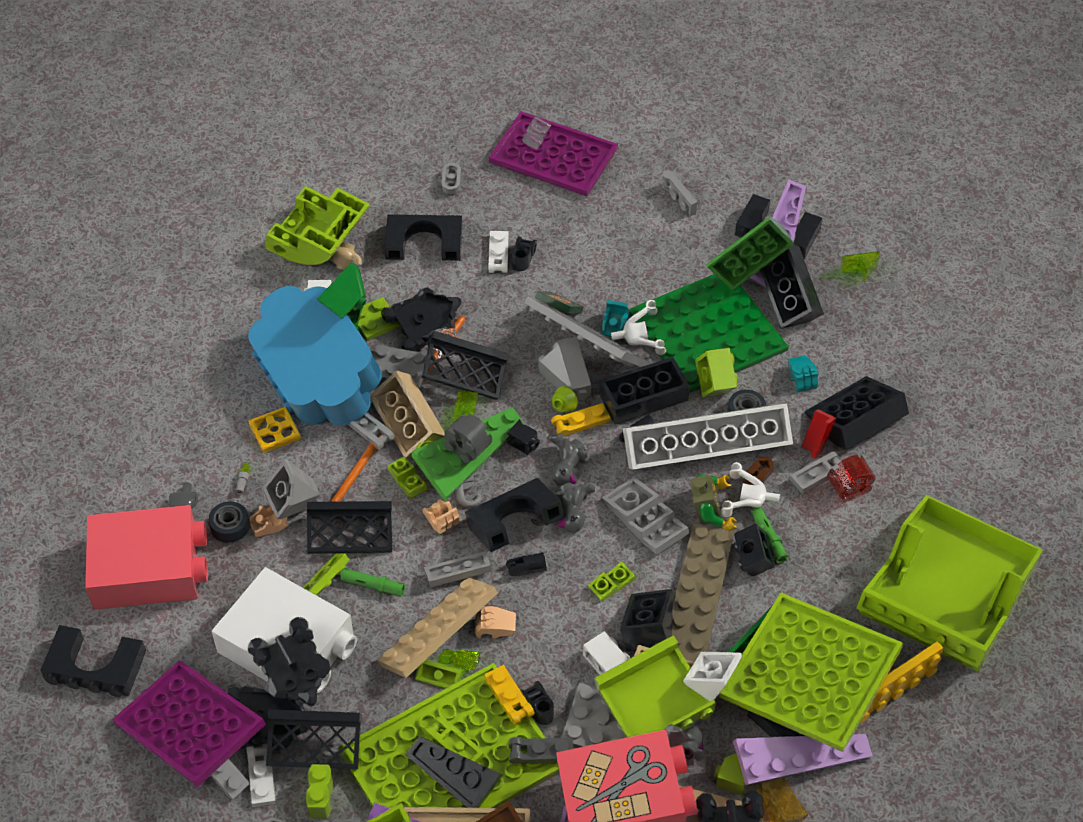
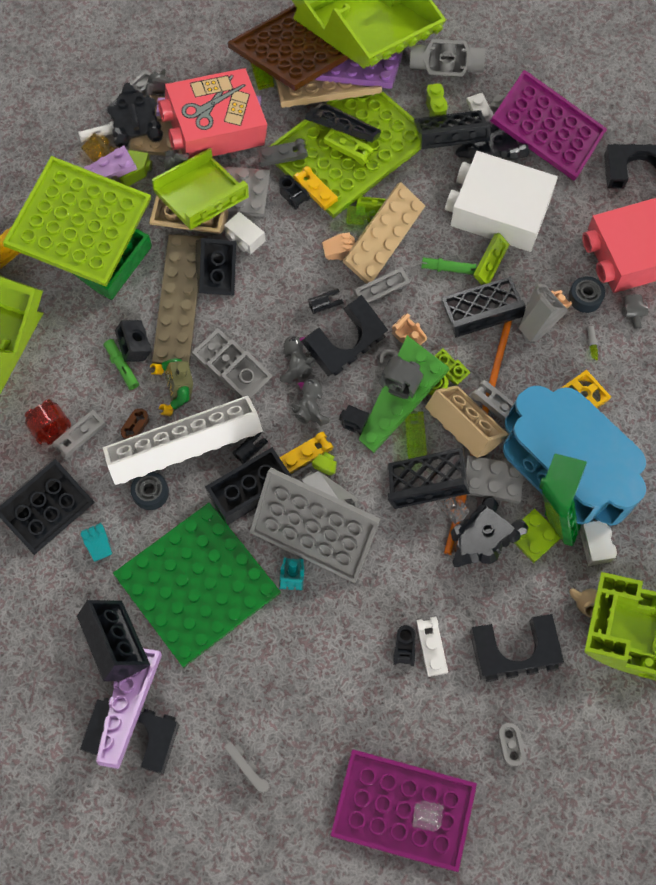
camera: 170 degrees right, 15 degrees up
black shield [248,617,331,706] -> none
dark green tile [535,291,584,314] -> none
lime slope [588,561,637,601] -> none
white piece [611,300,666,355] -> none
white slope [684,652,742,701] -> none
lime brick [695,348,738,398] -> none
bright green slope [706,217,794,290] -> none
white piece [721,462,780,517] -> none
red panel [801,409,836,459] -> none
clear neon green slope [840,251,880,282] -> none

